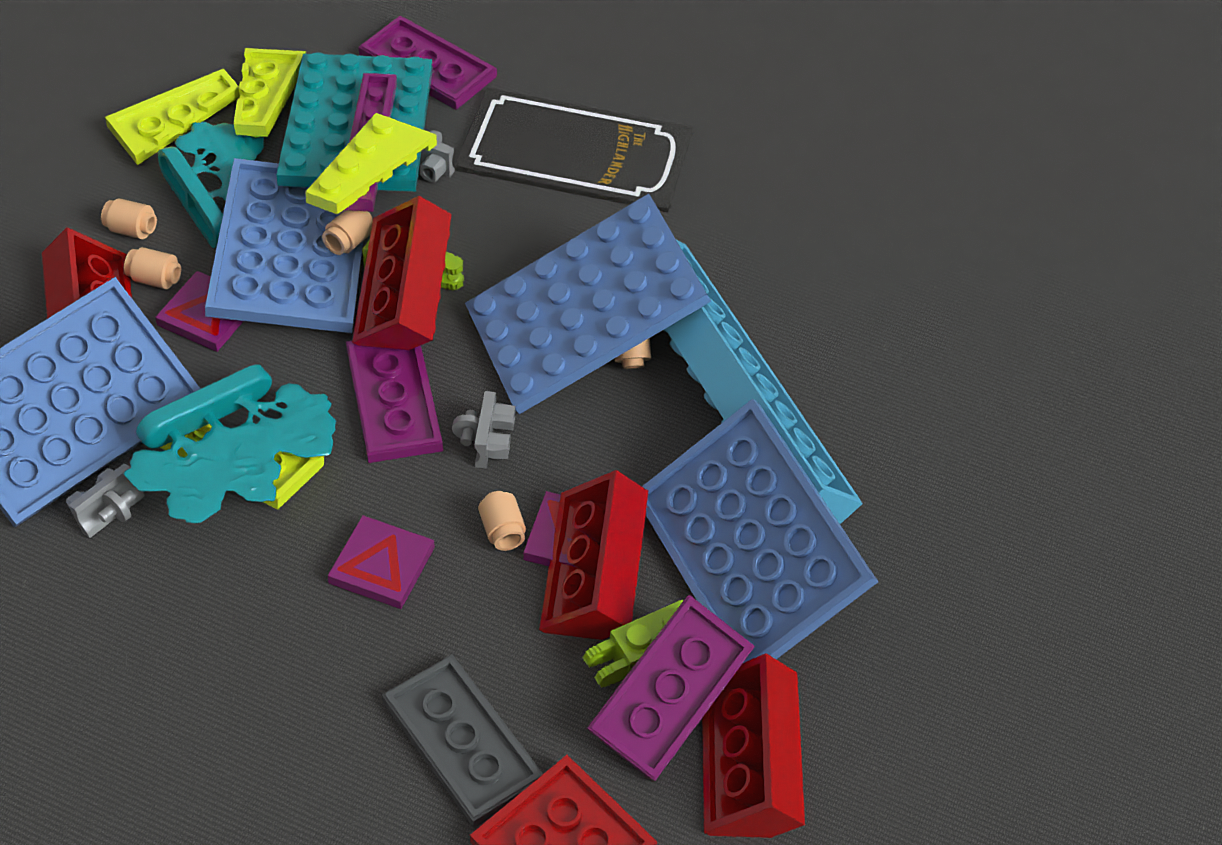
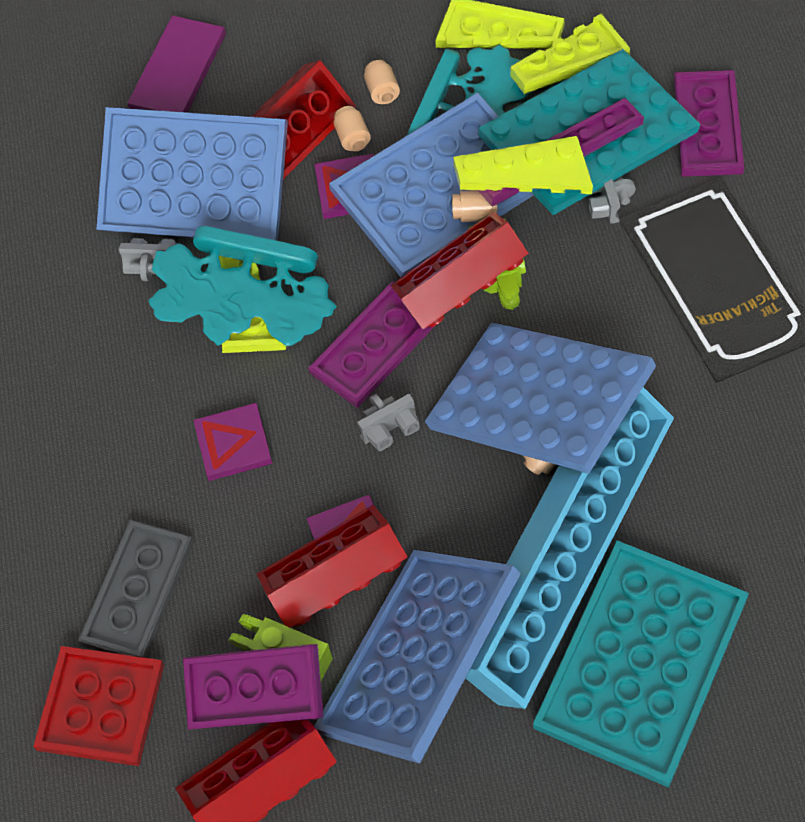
camera: 65 degrees right, 10 degrees up
light nougat brick [478,491,526,551] -> none
none -> teal plate [533,540,749,788]

